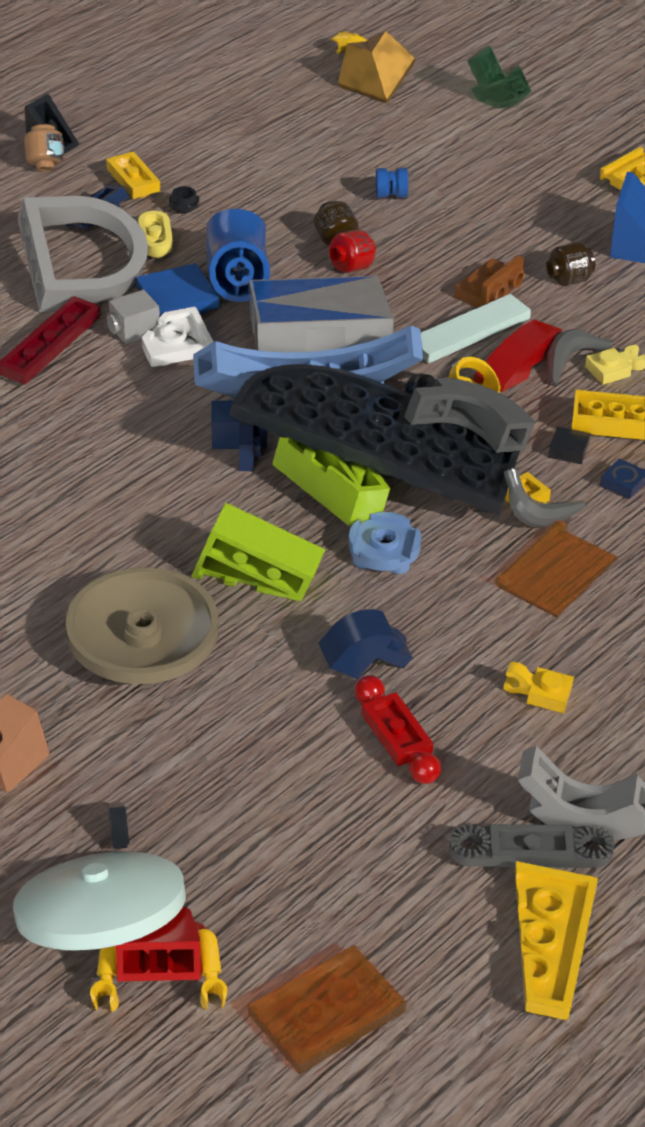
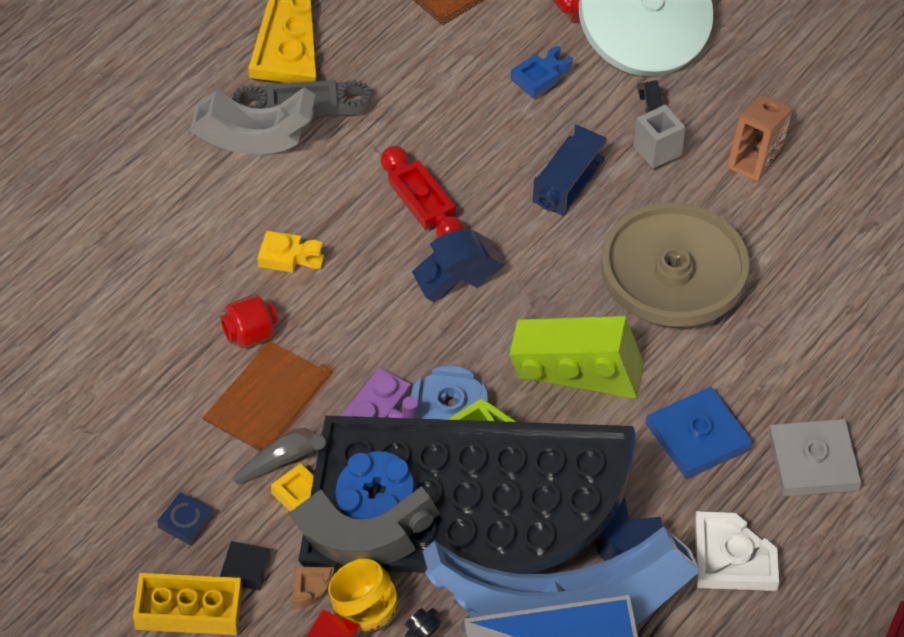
camera: 175 degrees right, 10 degrees up
none -> red head [220,294,279,348]
none -> blue plate [335,451,417,519]
none -> medium lavender plate [341,368,418,419]
none -> blue plate [511,46,573,99]
none -> dark blue window [533,124,607,216]
none -> light grey brick [633,105,686,169]
none -> blue plate [646,387,753,479]
none -> white plate [694,511,779,591]
none -> light grey plate [768,419,861,497]

